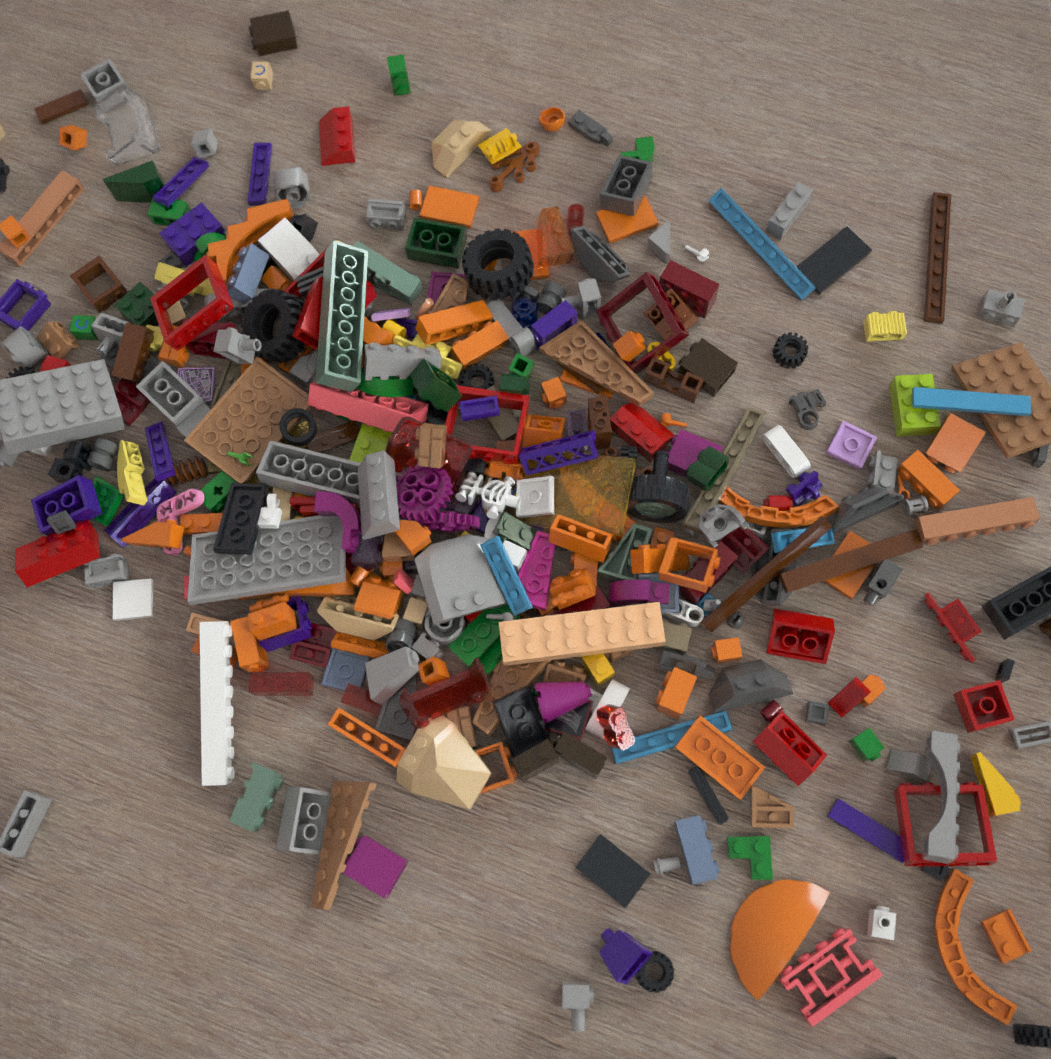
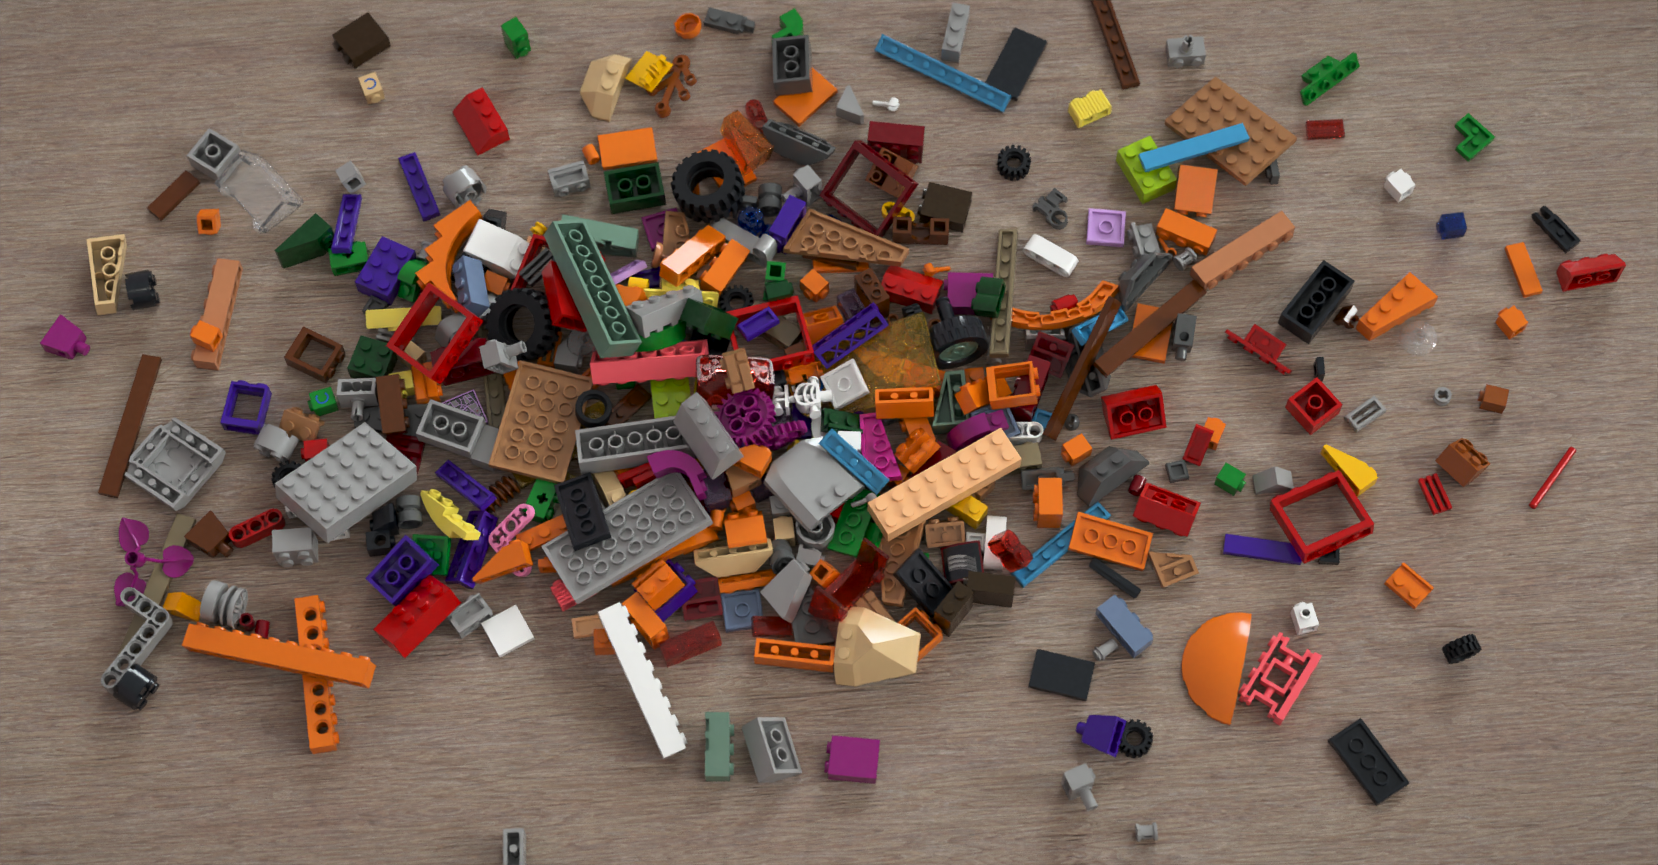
camera: 30 degrees left, 5 degrees down
dark grey tile [47,510,76,534] -> none
bright green hand [227,451,254,466] -> none
white plate [258,494,282,529] -> none
medium nougat wing [311,781,377,910] -> none
coral tile [393,568,414,594] -> none
magenta cone [535,682,592,723] -> none
orange brick [613,331,646,361] -> none
light grey piece [699,504,749,548] -> none
light grey hand [703,599,720,612] -> none
green plate [727,836,773,880] -> none
dark purple hips [786,471,823,507] -> none
light grey arch [922,730,960,864] -> none
orange plate [935,868,1017,1026] -> none

